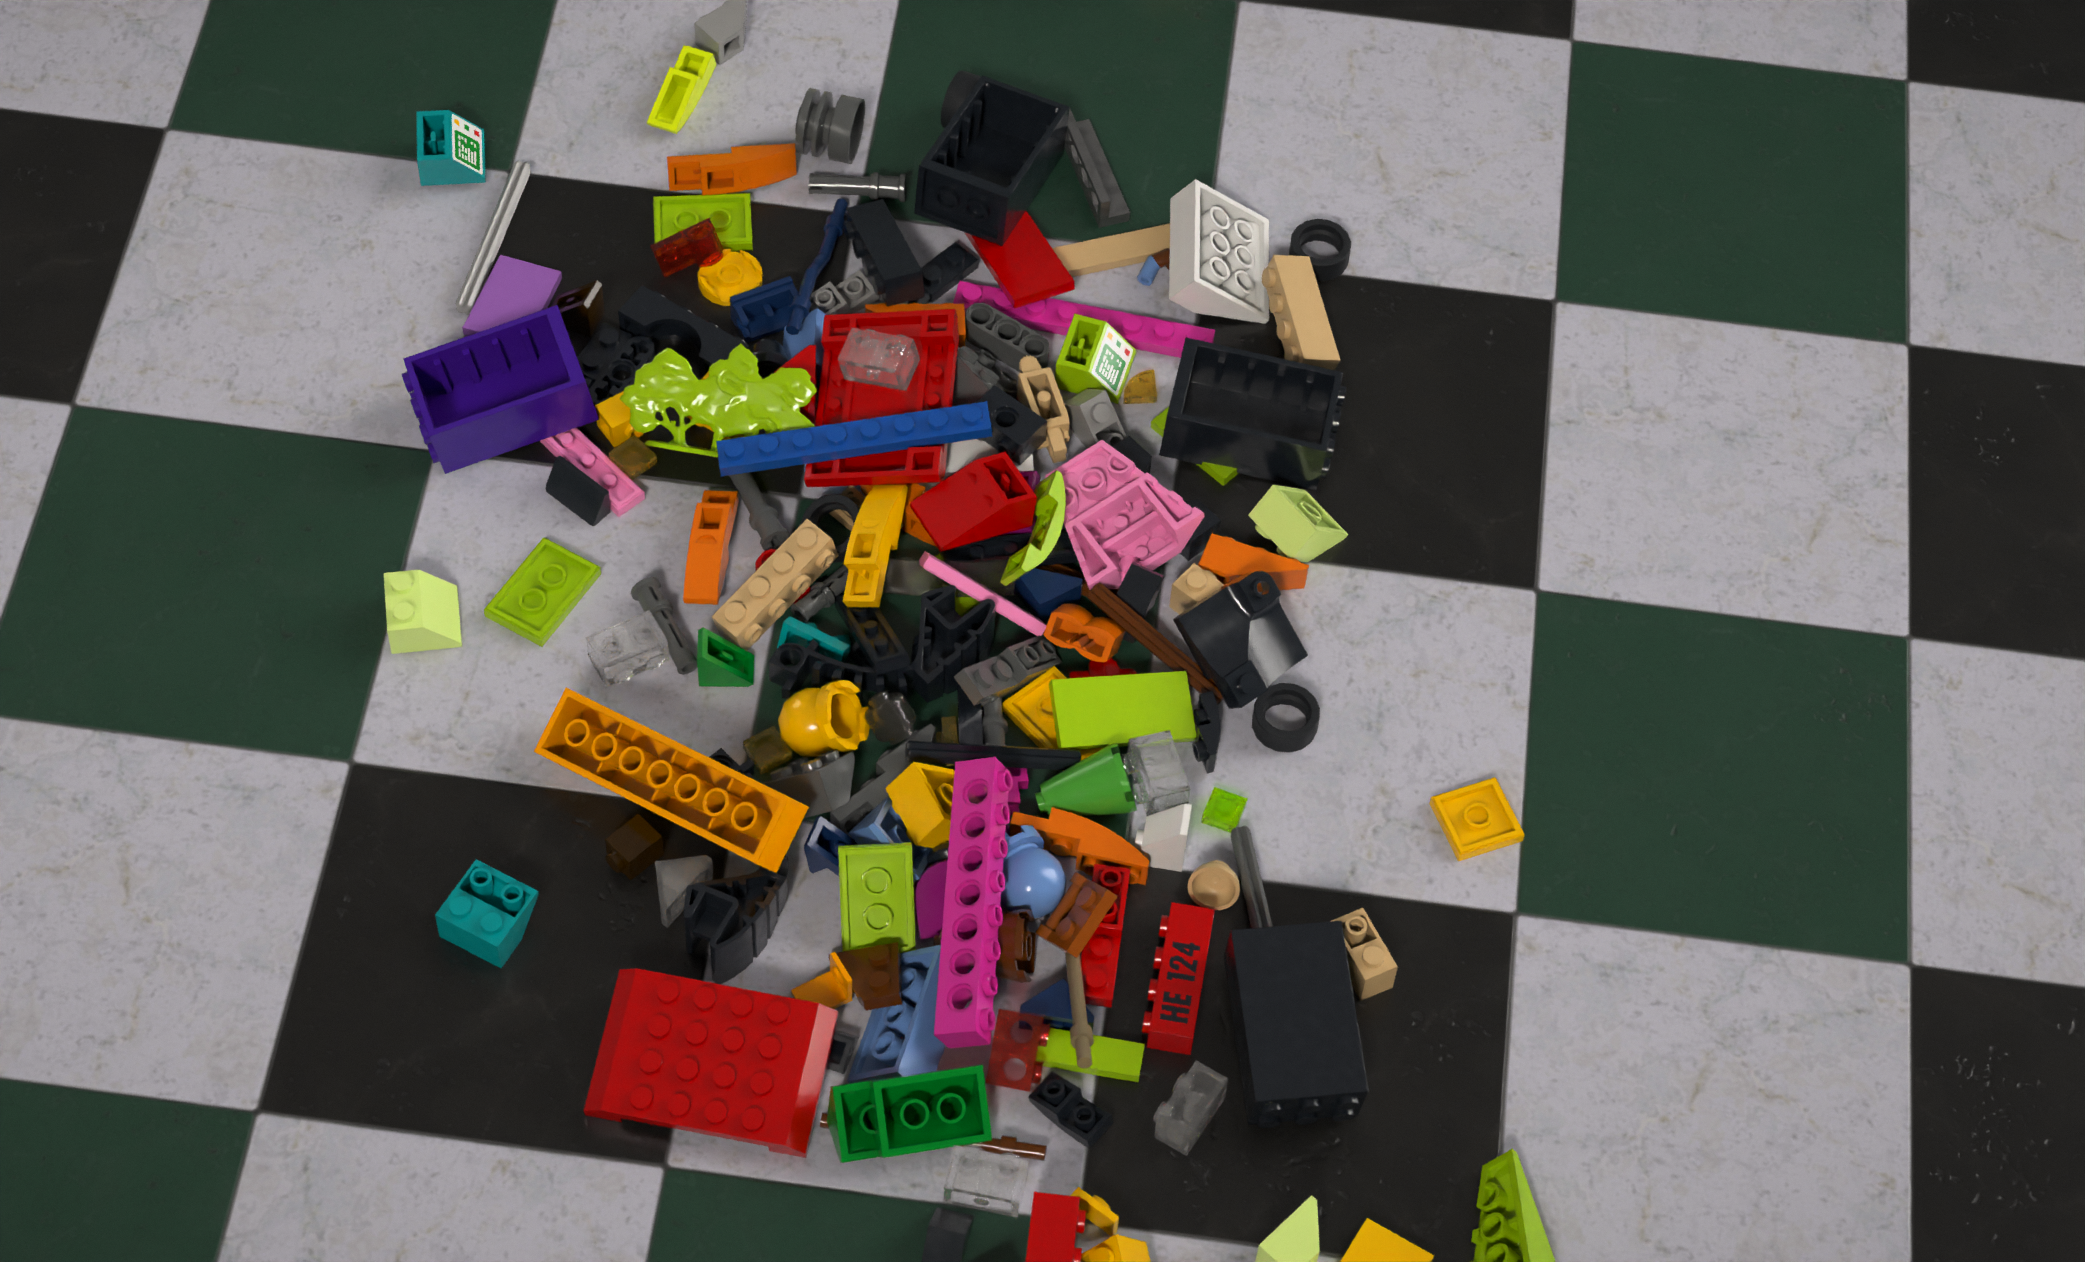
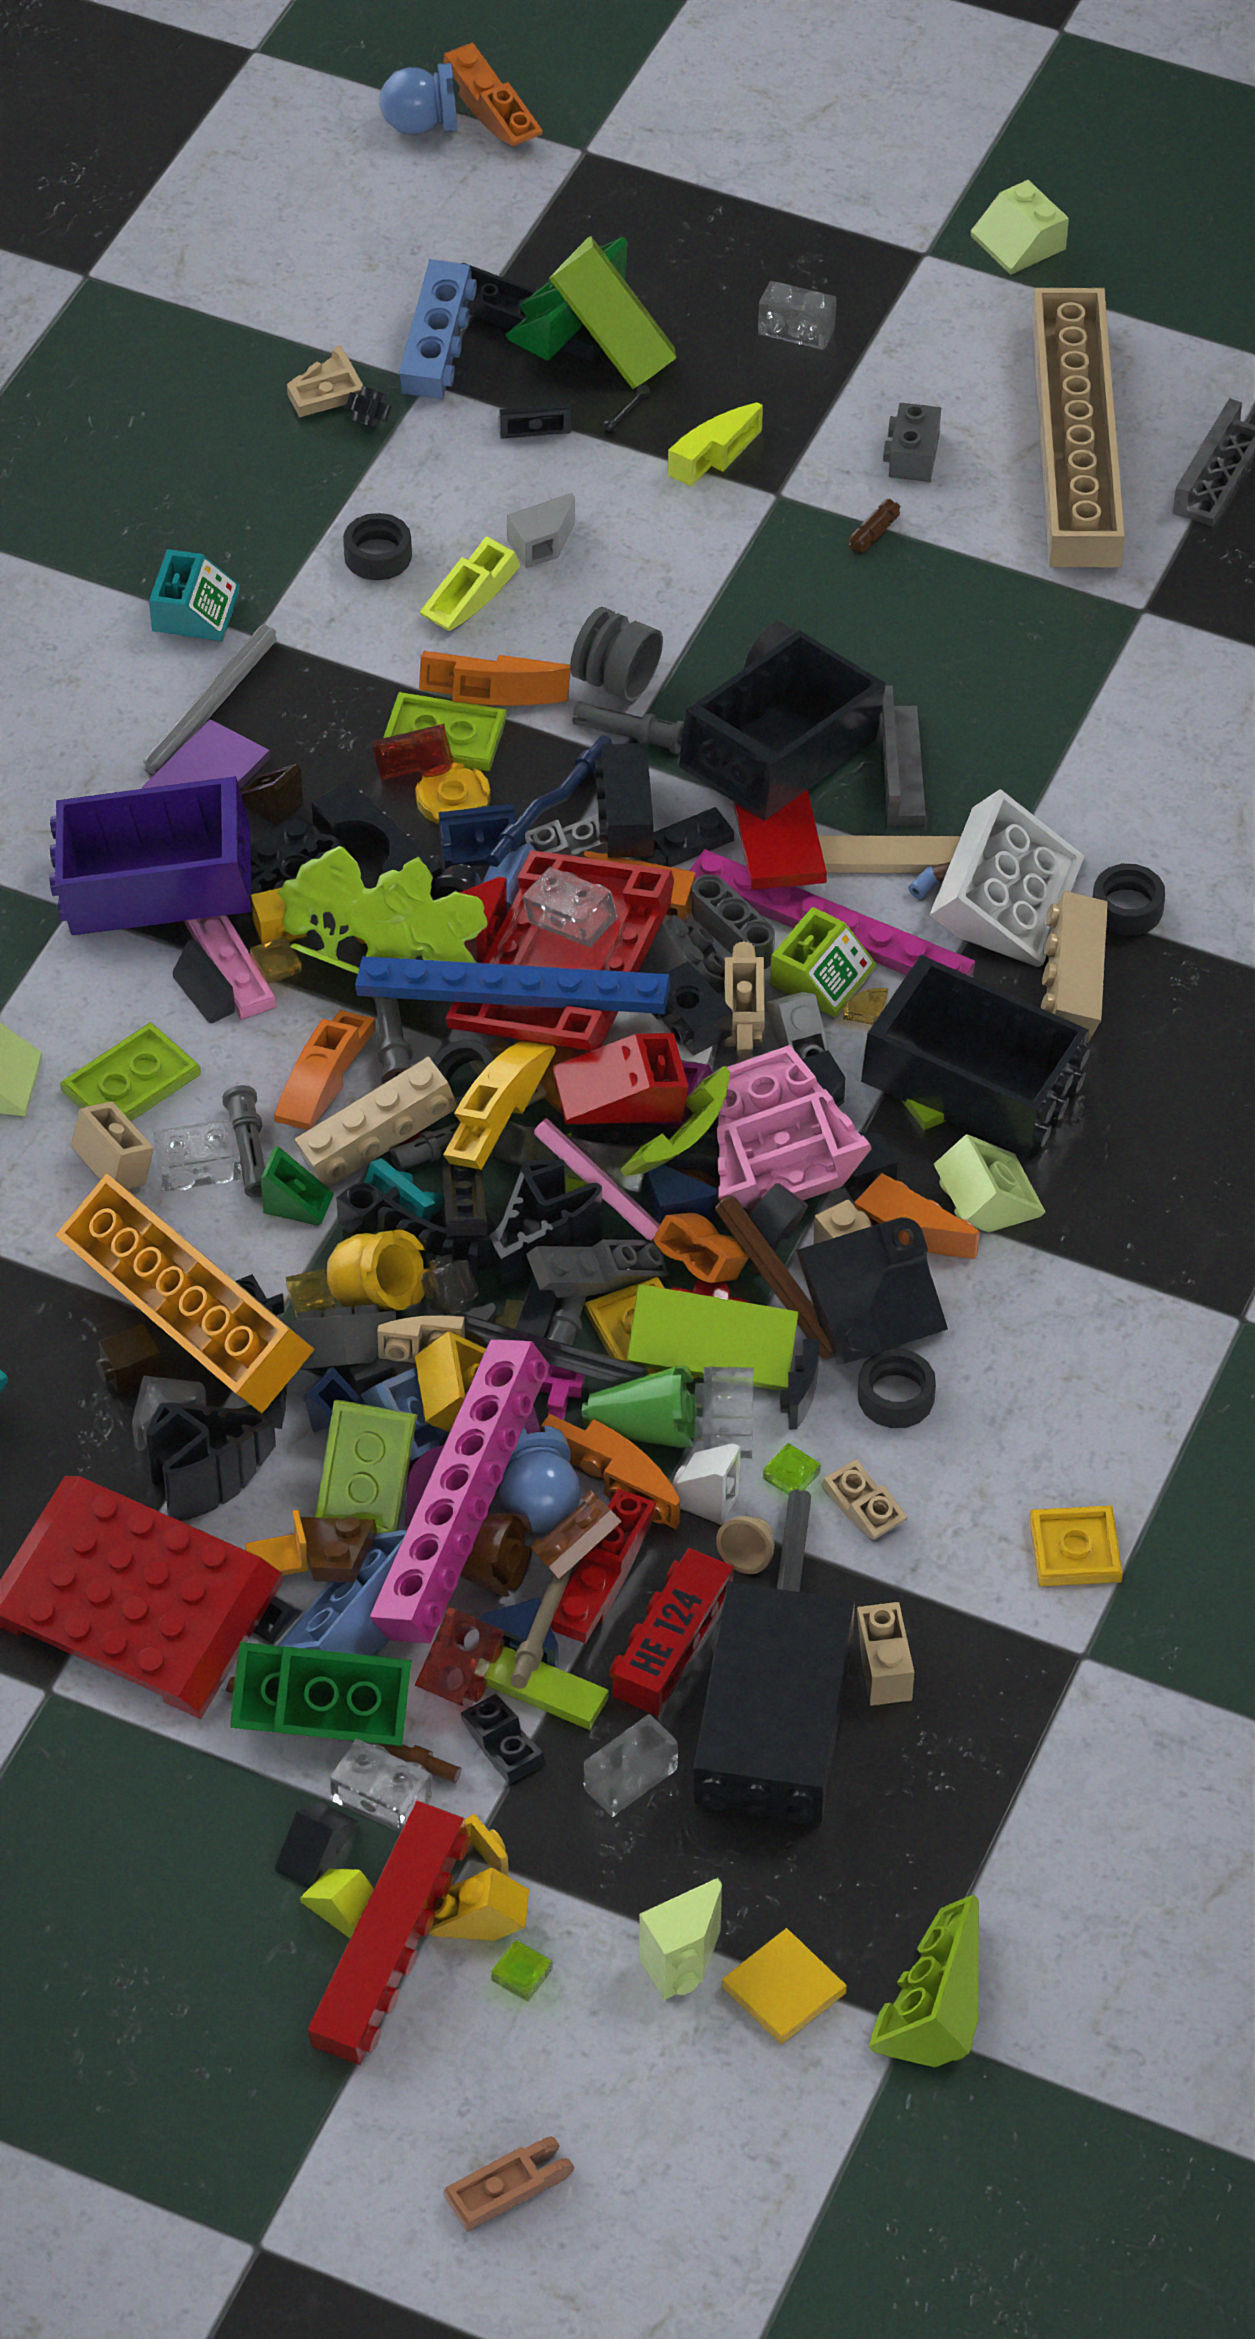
camera: 20 degrees right, 5 degrees down
none -> tan brick [71,1101,154,1189]
none -> black tyre [343,513,412,581]
none -> tan slope [377,1316,465,1363]
none -> tan slope [821,1459,908,1540]

